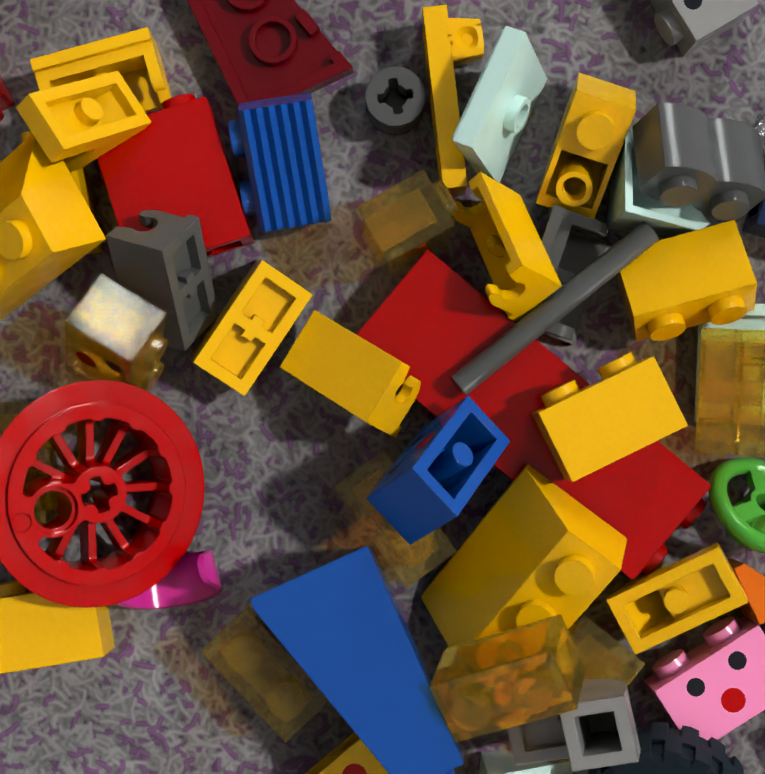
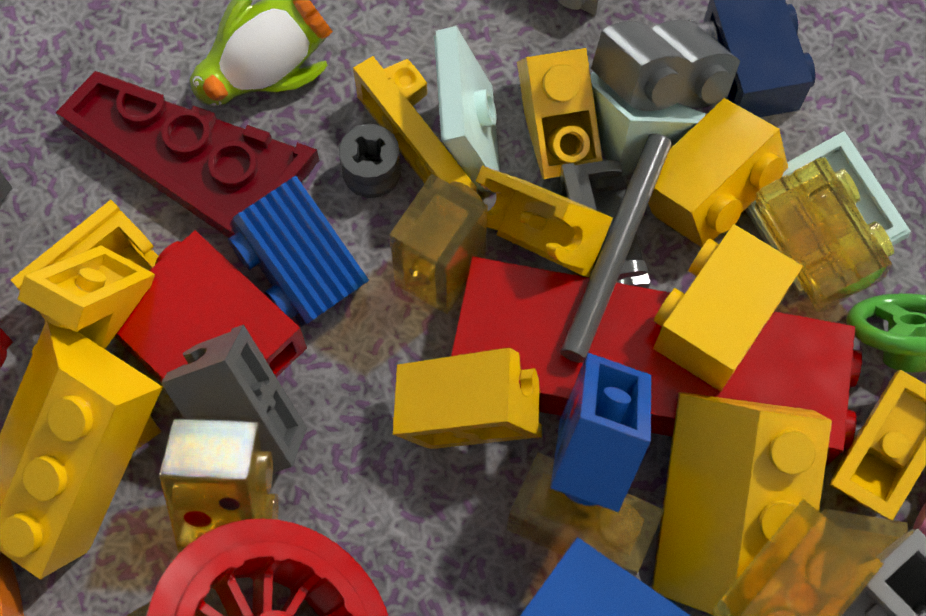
camera: 30 degrees left, 20 degrees down
yellow hinge [190,260,313,396] -> none

